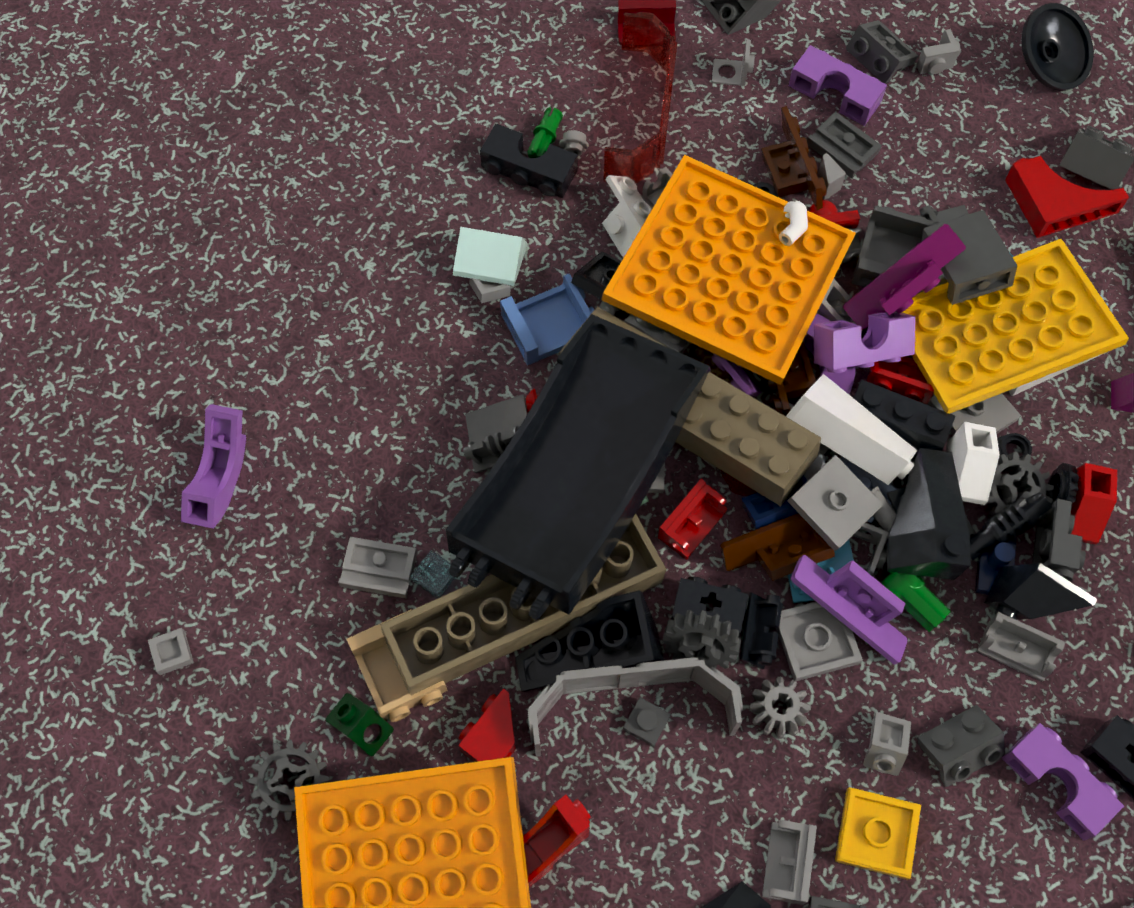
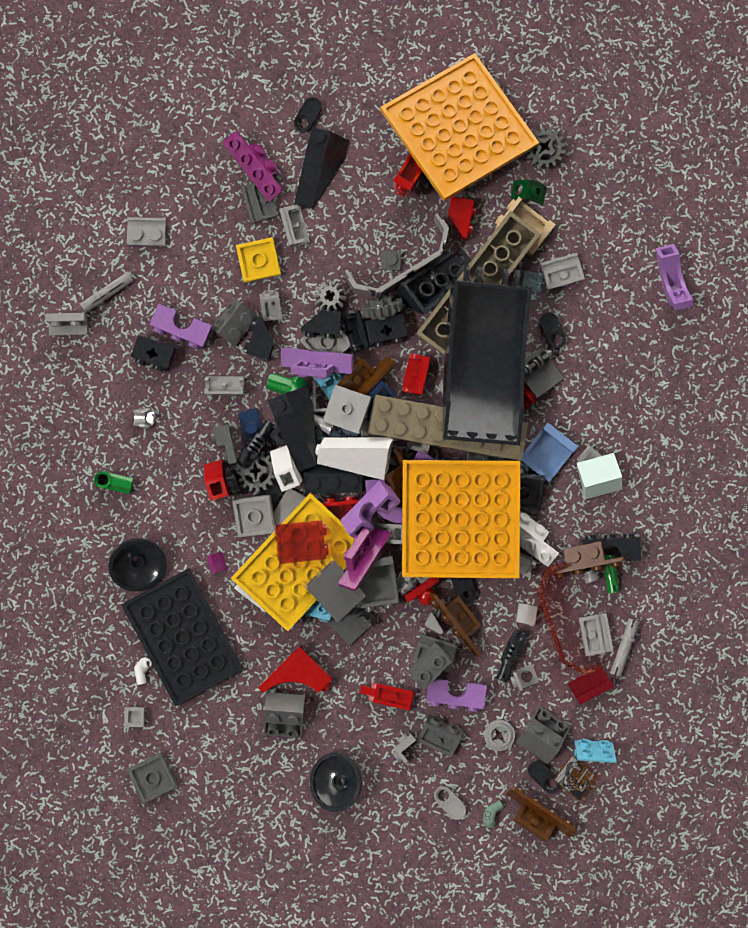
camera: 150 degrees right, 20 degrees up
light grey plate [148,628,194,675] -> none
white arm [779,201,808,246] -> none
black slope [984,563,1097,620] -> none
none -> light grey plate [232,494,276,537]
none -> black slope [244,317,274,362]
none -> clear red panel [274,520,329,564]
none -> black slope [301,310,341,340]
none -> red hinge [359,683,414,711]
none -> dark grey panel [408,642,452,690]
none -> light grey gear [484,720,515,751]
none -> black hinge [495,629,527,683]
none -> light grey slope [515,603,538,626]
none -> black piece [539,312,566,349]
none -> reddish brown bracket [549,541,627,579]
none -> light grey plate [578,613,613,656]
none -> light grey pin [610,618,640,677]

